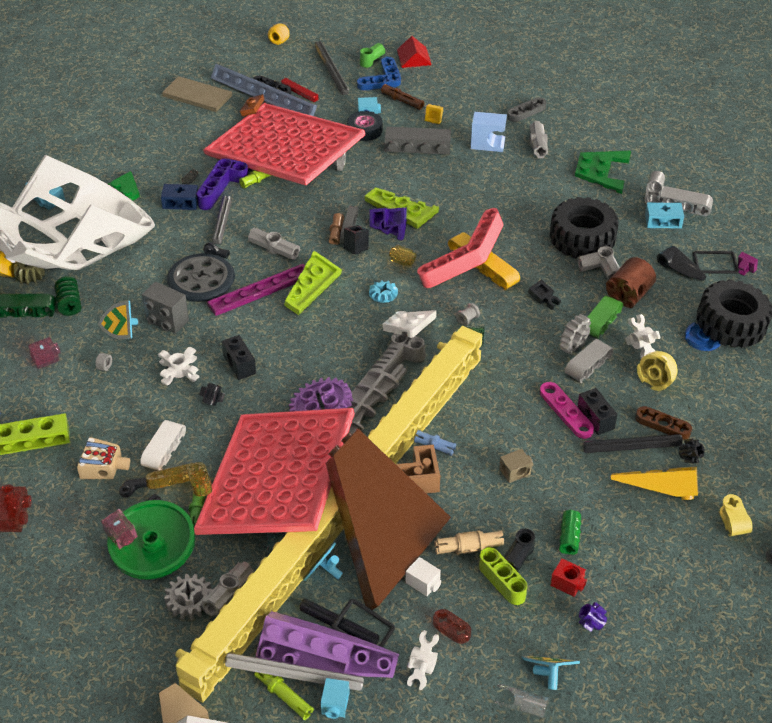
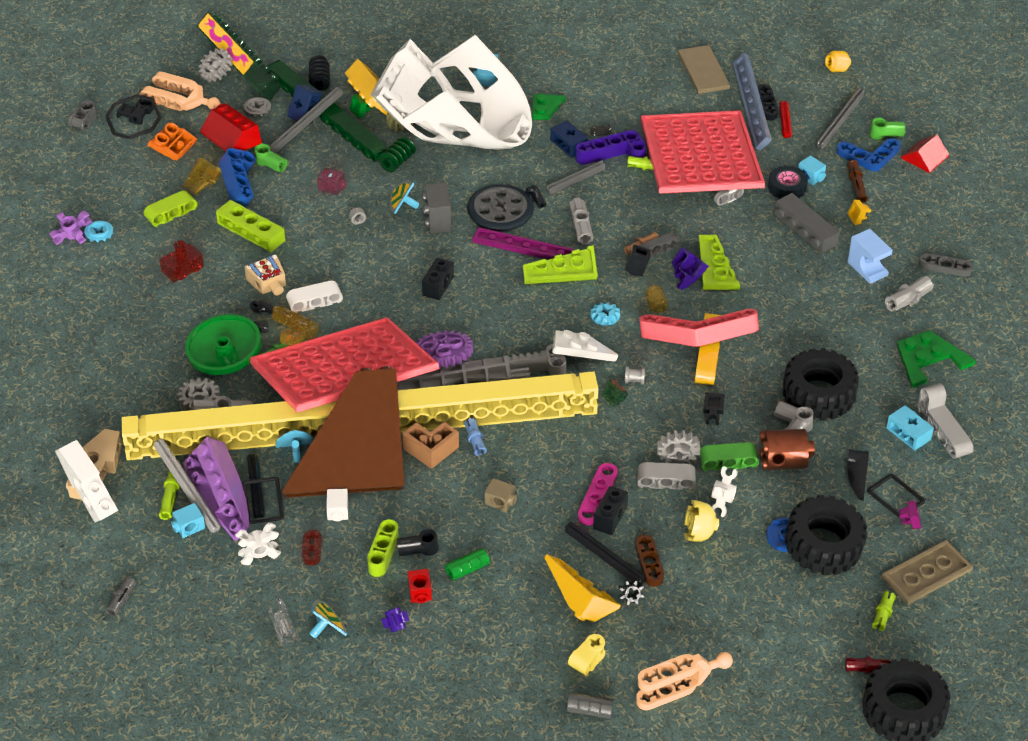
camera: 50 degrees right, 0 degrees up
clear pink brick [101,509,137,550] -> none
white pin [158,347,199,385] -> none
black gear [199,383,225,406] -> none
dark orange plate [240,94,265,116] -> none
tan pin [434,530,504,555] -> none

